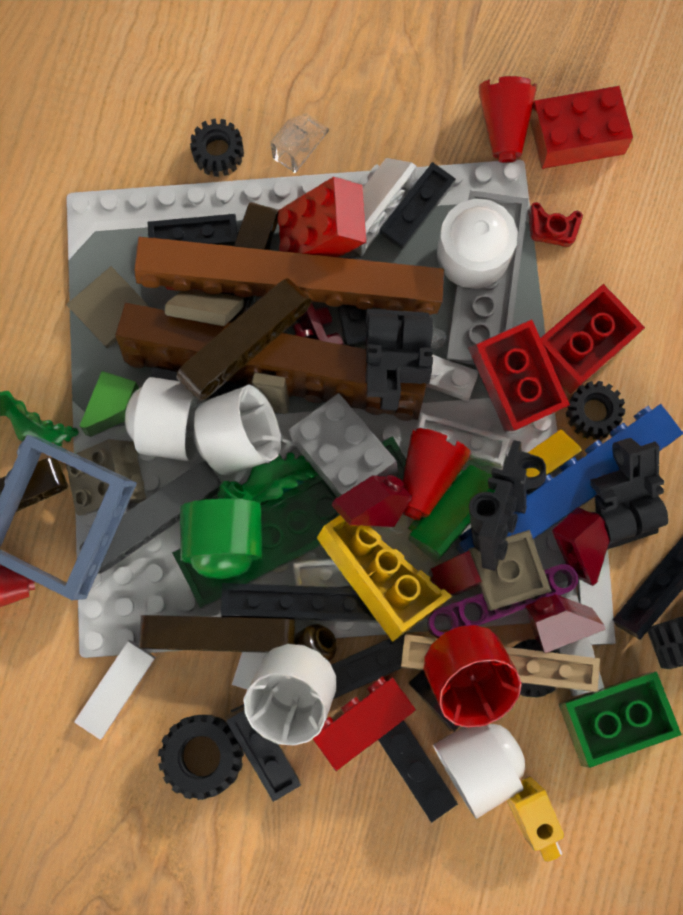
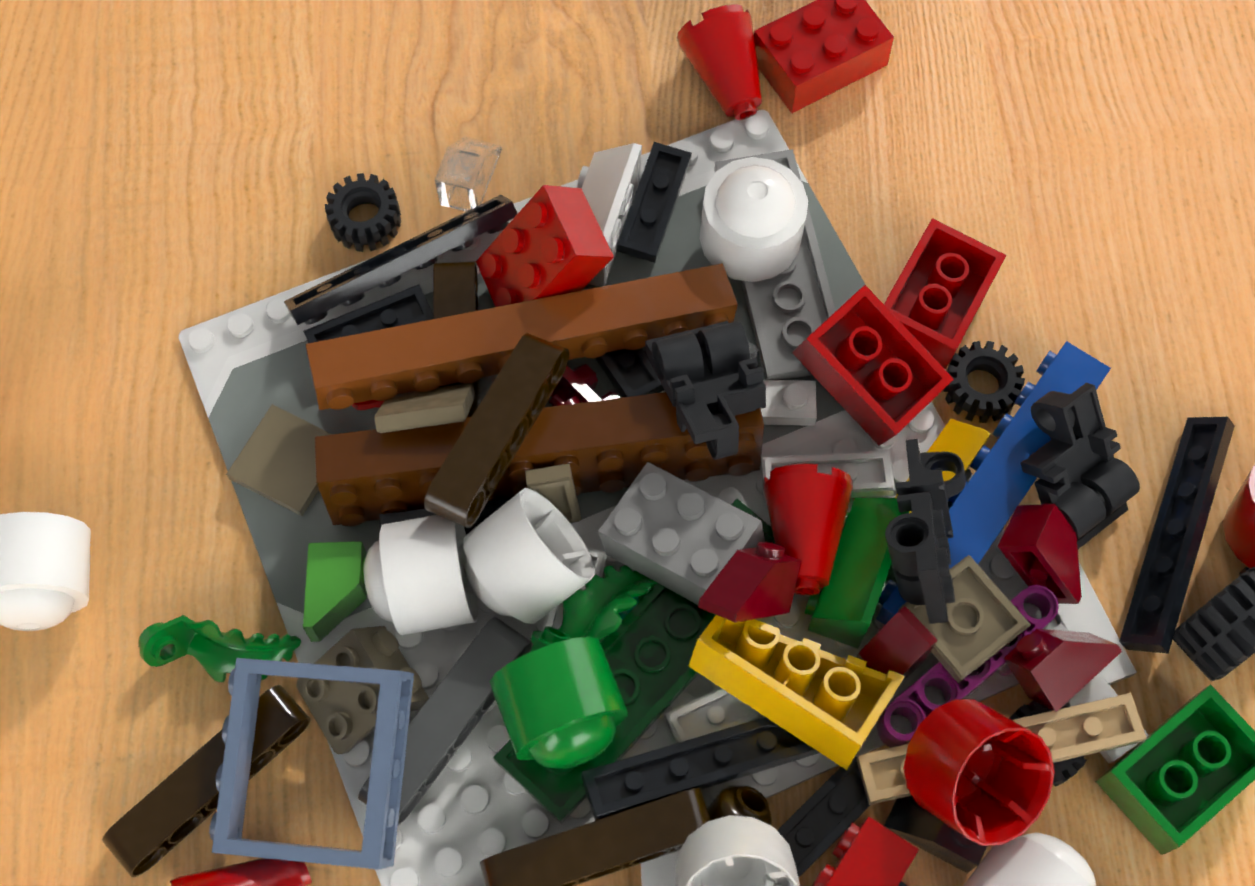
camera: 20 degrees left, 10 degrees down
red piece [528,202,583,247] -> none
none -> black plate [284,195,518,325]

